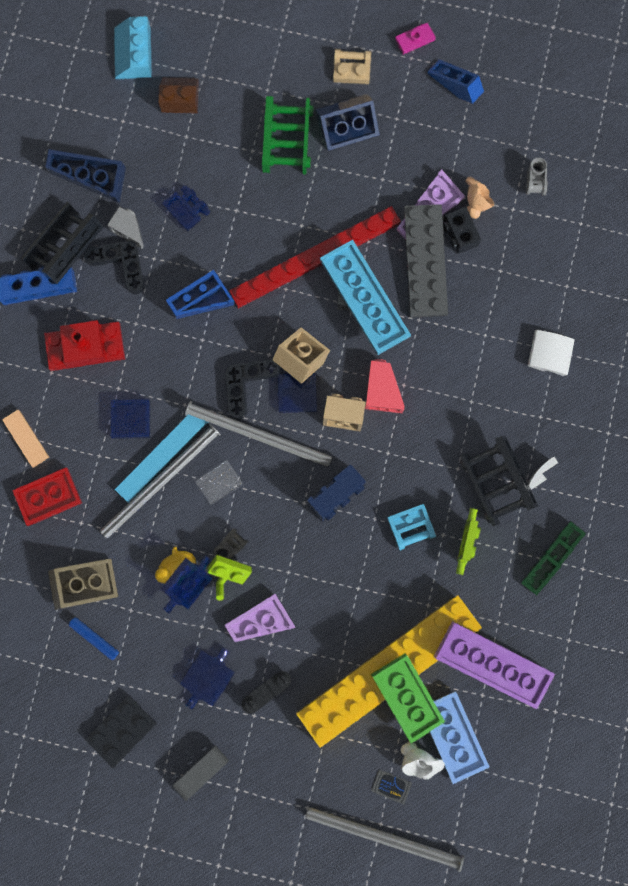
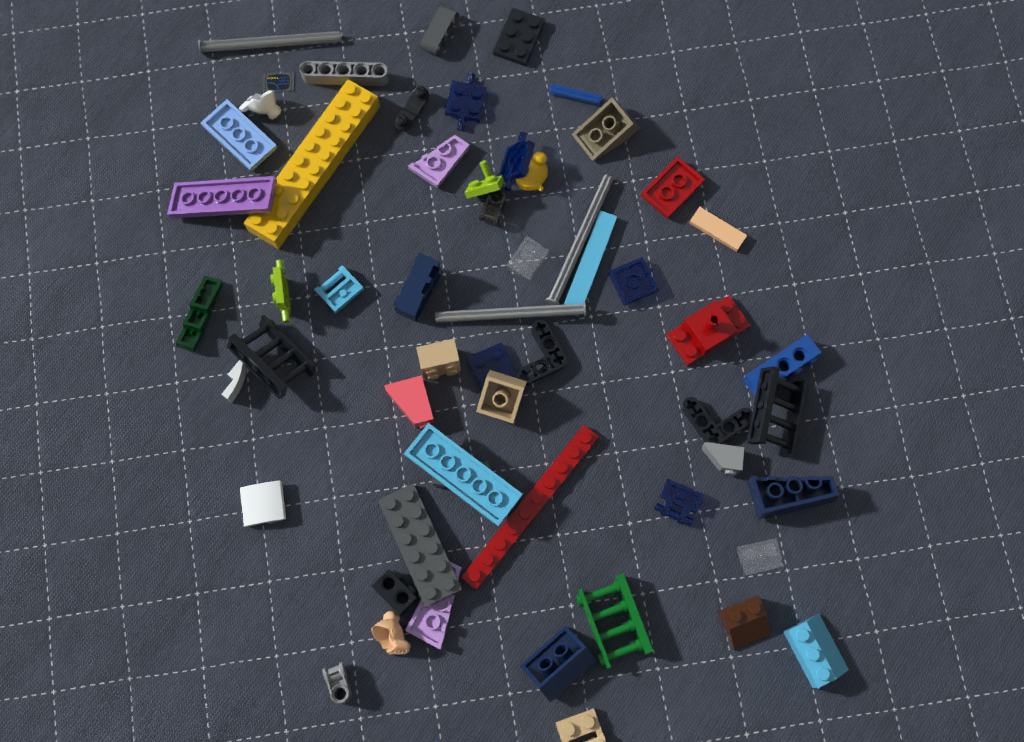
camera: 160 degrees right, 5 degrees down
blue wedge [166,270,234,319] -> none
bright green plate [371,653,445,743] -> none
none -> light grey beam [300,61,389,86]
none -> clear plate [737,538,784,576]

